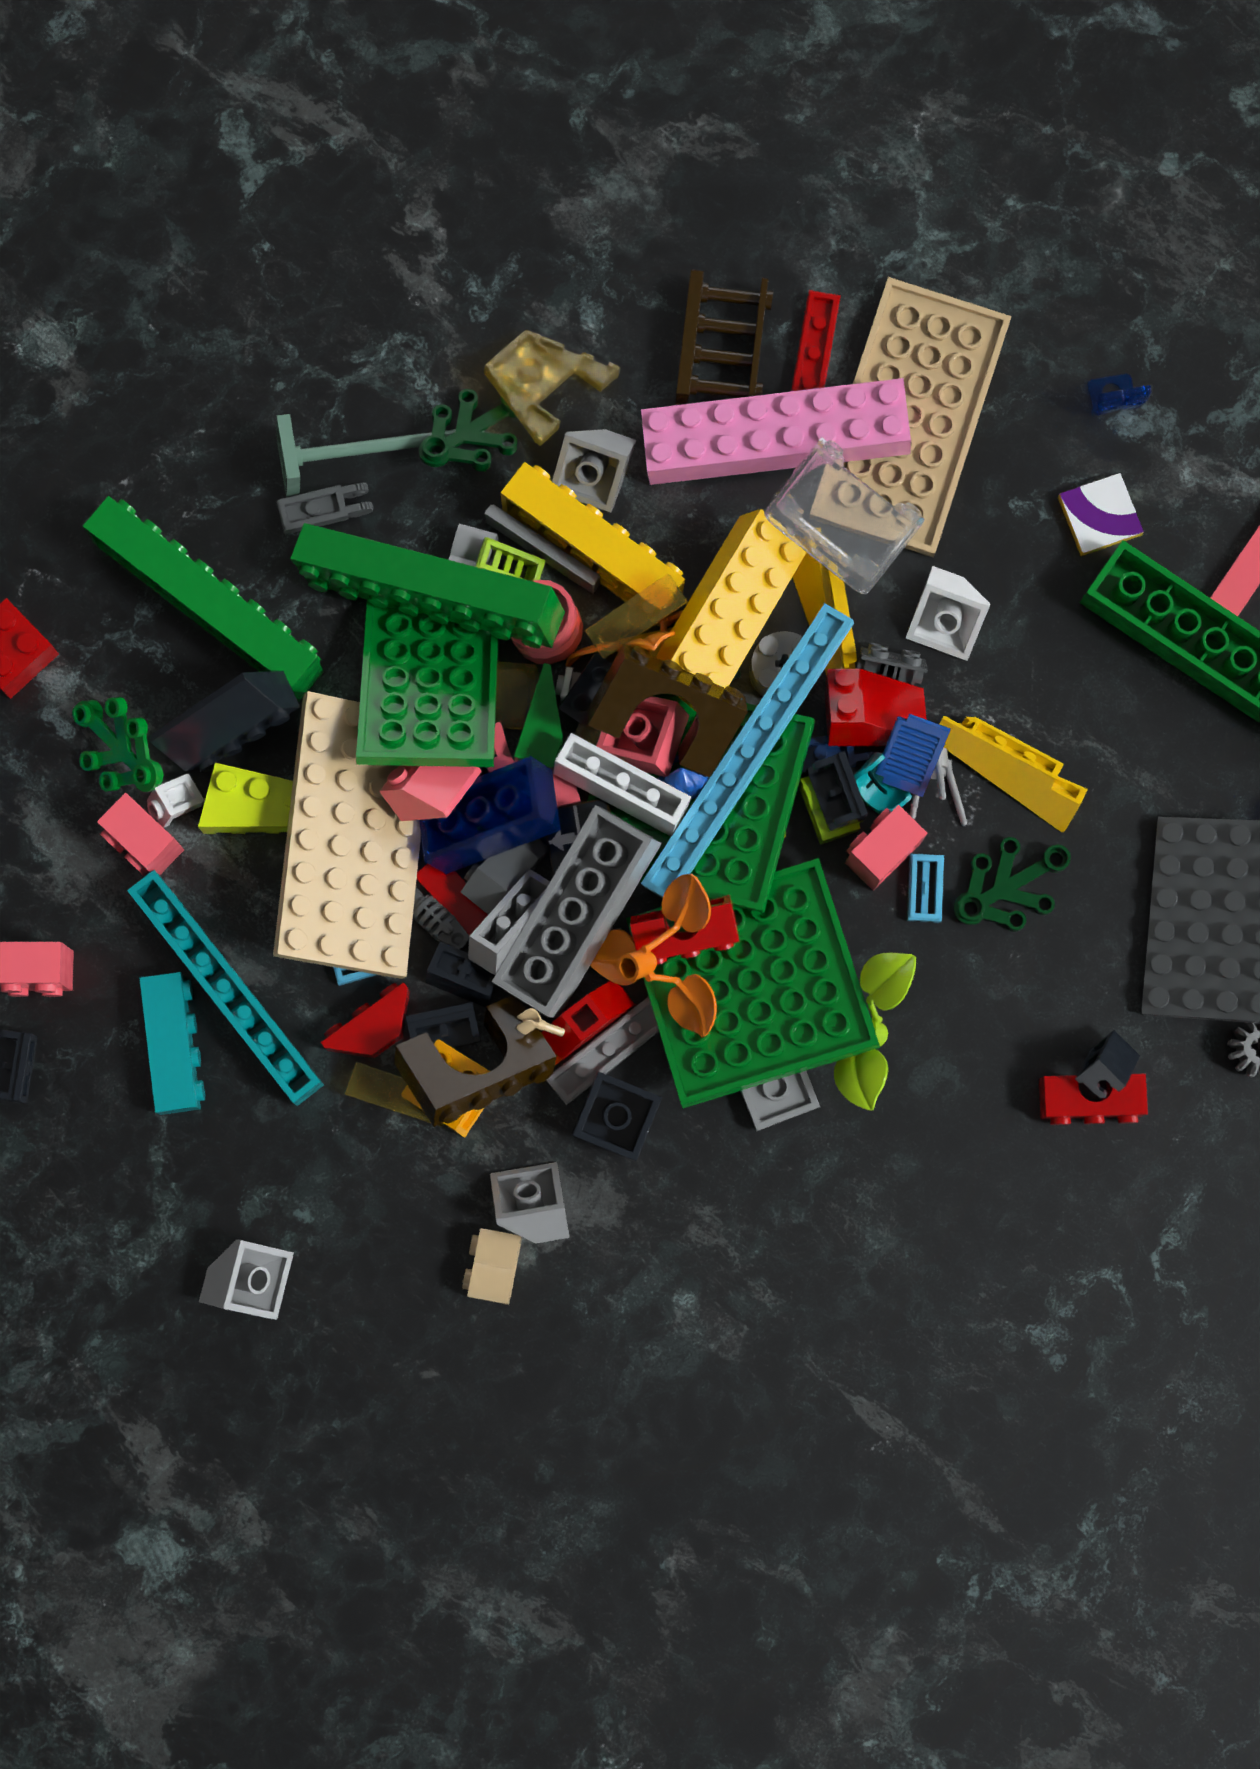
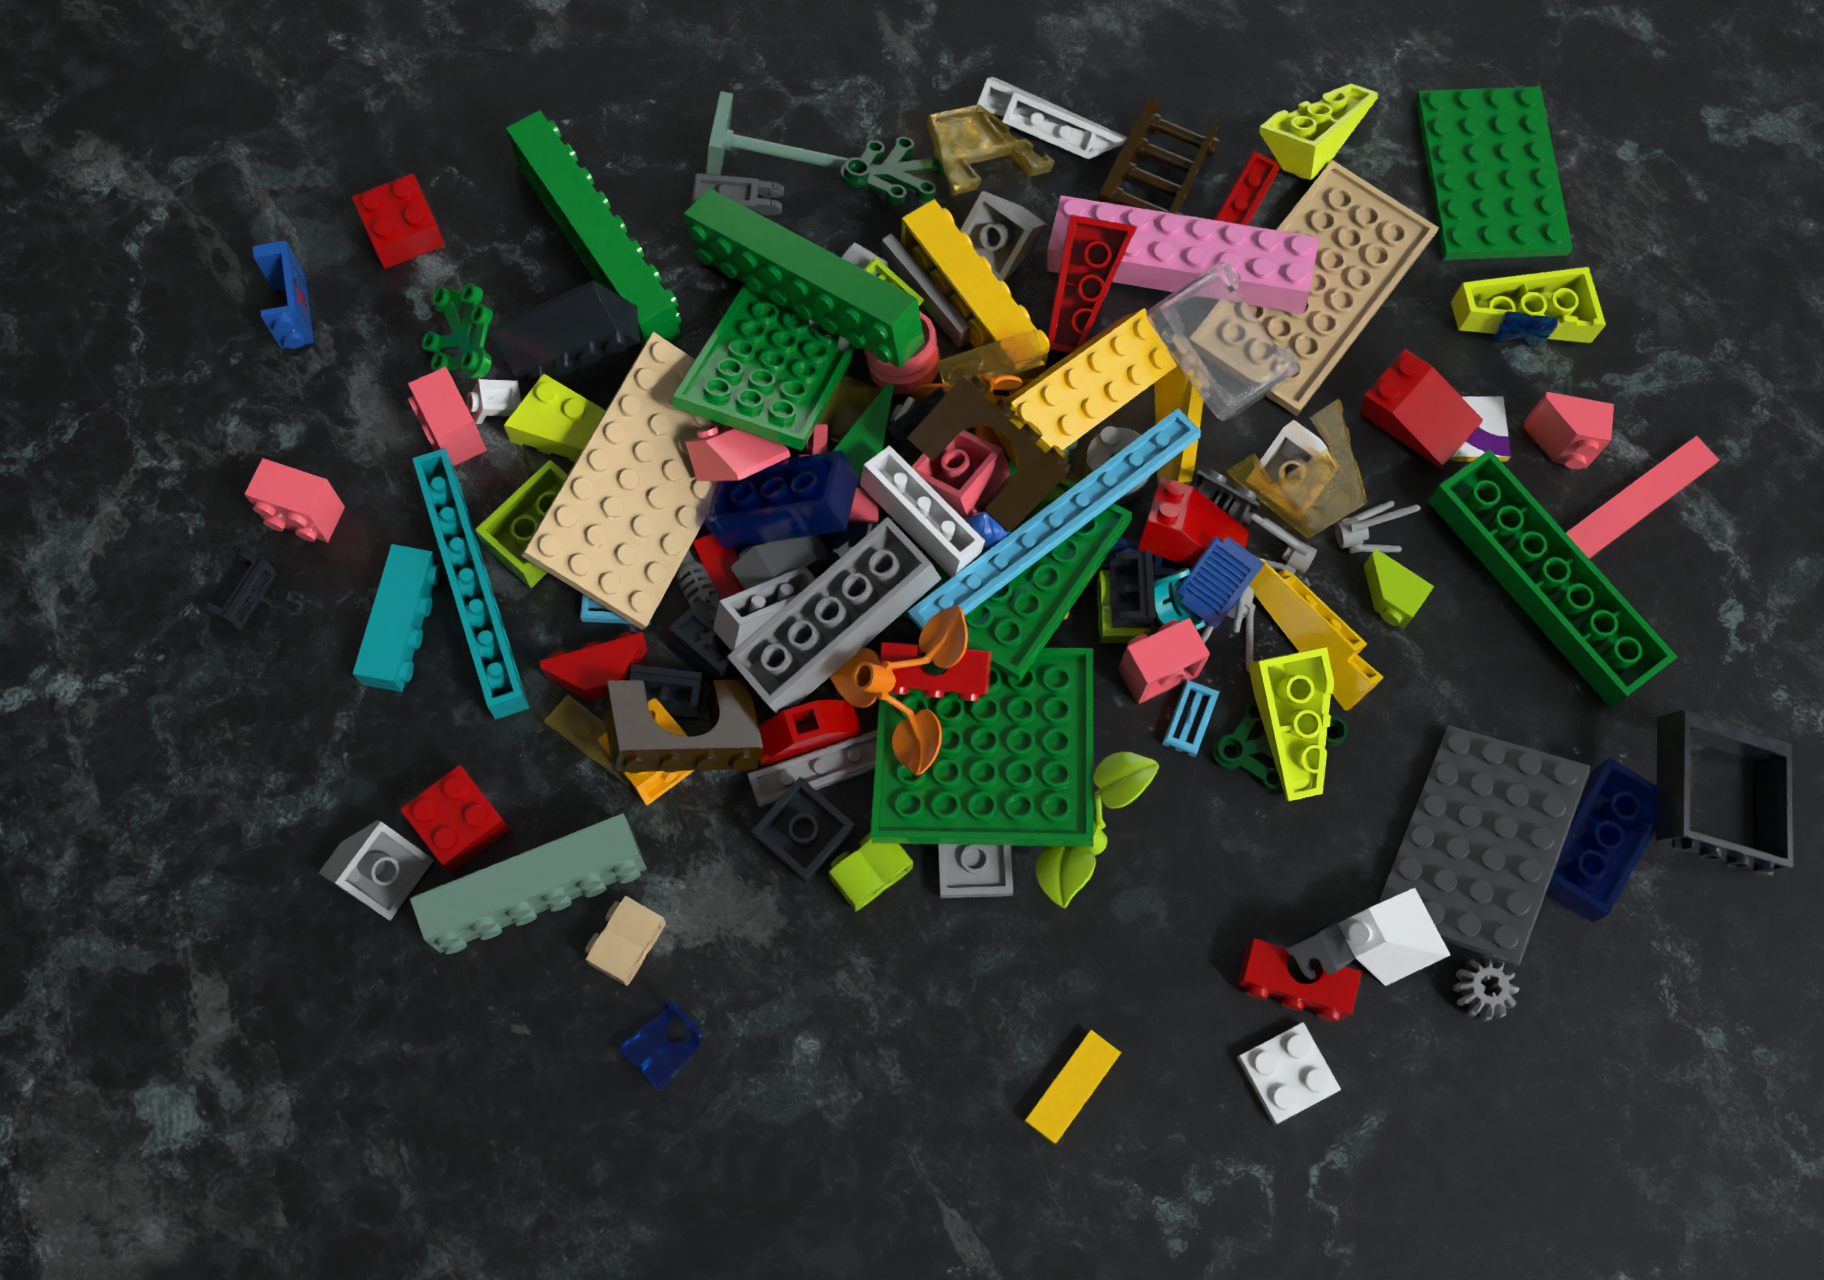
camera: 20 degrees right, 10 degrees down
light grey slope [490,1162,570,1243] -> none
tan hand [517,1008,565,1037] -> none
none -> red brick [400,765,510,874]
none -> sand green brick [410,813,647,954]
none -> lime brick [475,460,568,588]
none -> clear blue piece [620,999,703,1090]
none -> lime brick [829,832,913,912]
none -> white wedge [975,77,1127,159]
none -> yellow tile [1024,1030,1121,1145]
none -> red wedge [1047,215,1137,353]
none -> clear yellow wing [1227,399,1367,539]
none -> white plate [1237,1022,1341,1125]
none -> neon yellow wedge [1248,647,1334,801]
none -> light grey plant [1250,513,1317,574]
none -> neon yellow wedge [1259,83,1378,180]
none -> light grey plant [1335,501,1420,554]
none -> white slope [1338,888,1450,986]
none -> red slope [1360,349,1483,469]
none -> lime slope [1364,548,1434,629]
none -> green plate [1415,87,1573,260]
none -> neon yellow wedge [1451,267,1606,343]
none -> coral slope [1524,392,1614,469]

